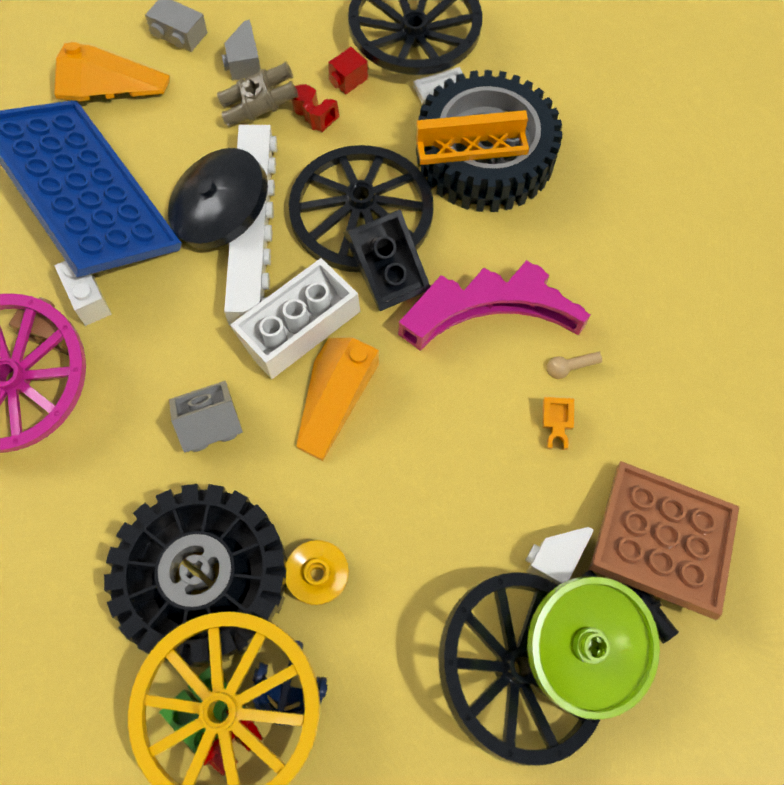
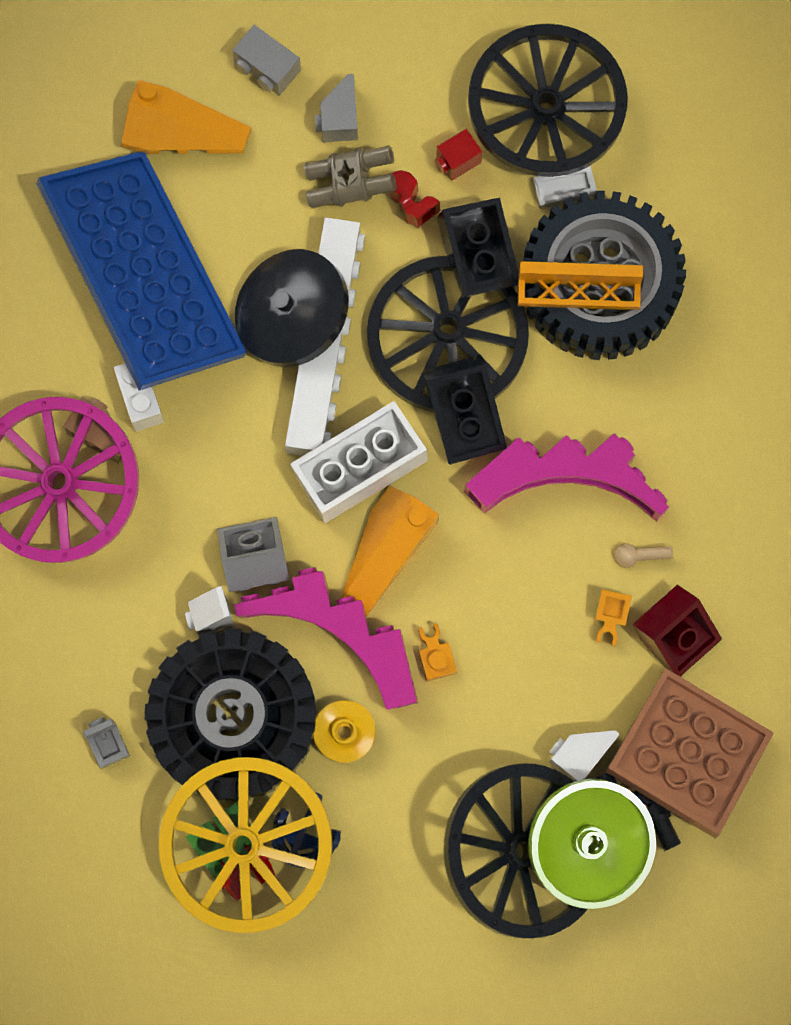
camera: 10 degrees right, 10 degrees up
none -> light grey bracket [83,717,130,769]
none -> white slope [185,586,234,637]
none -> dark pink arch [234,567,418,710]
none -> light orange plate [418,623,457,682]
none -> black slope [437,197,519,298]
none -> dark red slope [632,584,722,677]

